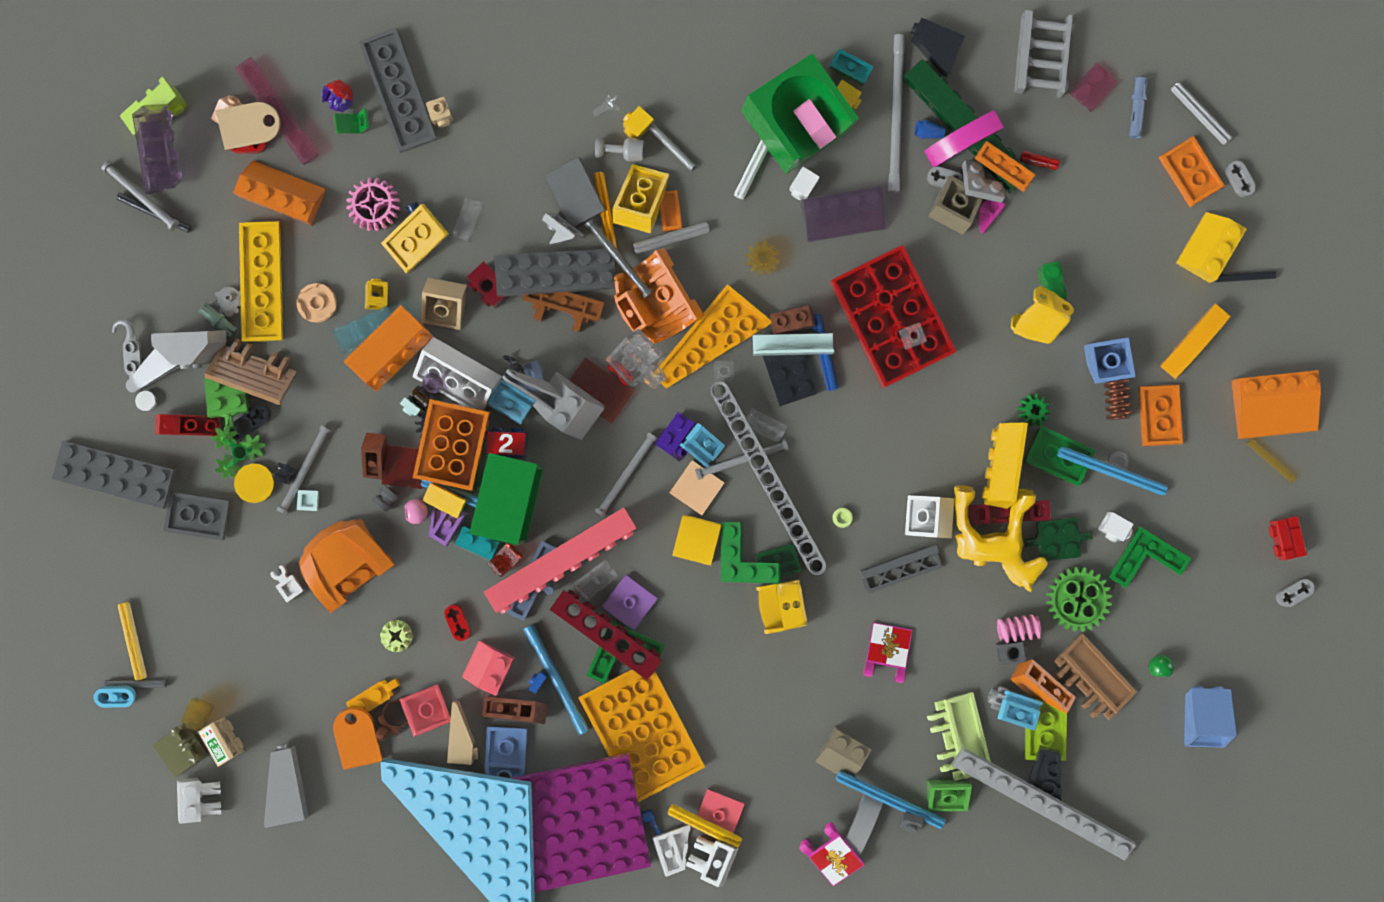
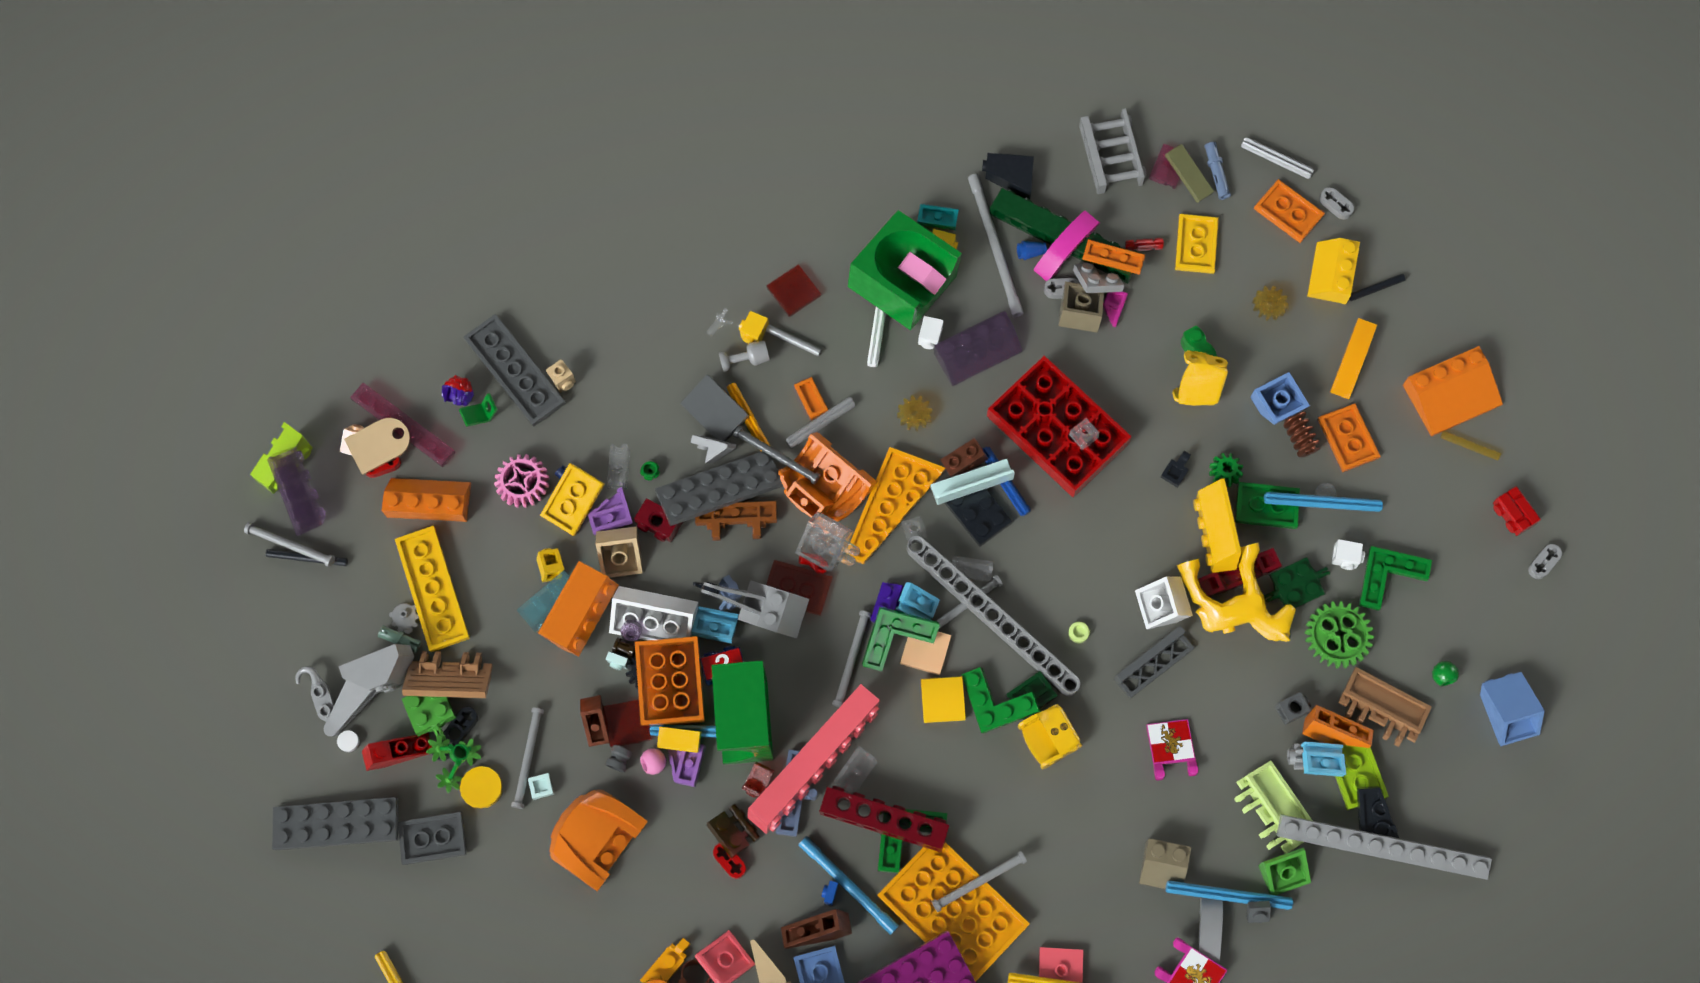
camera: 10 degrees left, 15 degrees down
white plate [270,565,305,602] -> none
black wheel [272,462,297,485] -> none
light nougat tile [297,283,337,323] -> none
yellowish green gear [380,620,413,652] -> none
teal plate [455,526,500,560] -> none
coral slope [462,640,515,696] -> none
medium lavender plate [602,575,658,631] -> none
yellow slope [613,164,670,233] -> none
bright pink piece [997,614,1041,643] -> none
none -> medium lavender wing [588,487,633,535]
none -> green plate [640,461,660,481]
none -> dark brown plate [706,804,761,858]
none -> clear red tile [766,264,821,317]
none -> green plate [862,607,940,671]
none -> light grey bar [931,851,1027,912]
none -> black plate [1160,451,1191,488]
none -> olive tile [1165,144,1214,203]
none -> yellow tile [1175,214,1219,274]
none -> clear yellow gear [1252,286,1289,321]

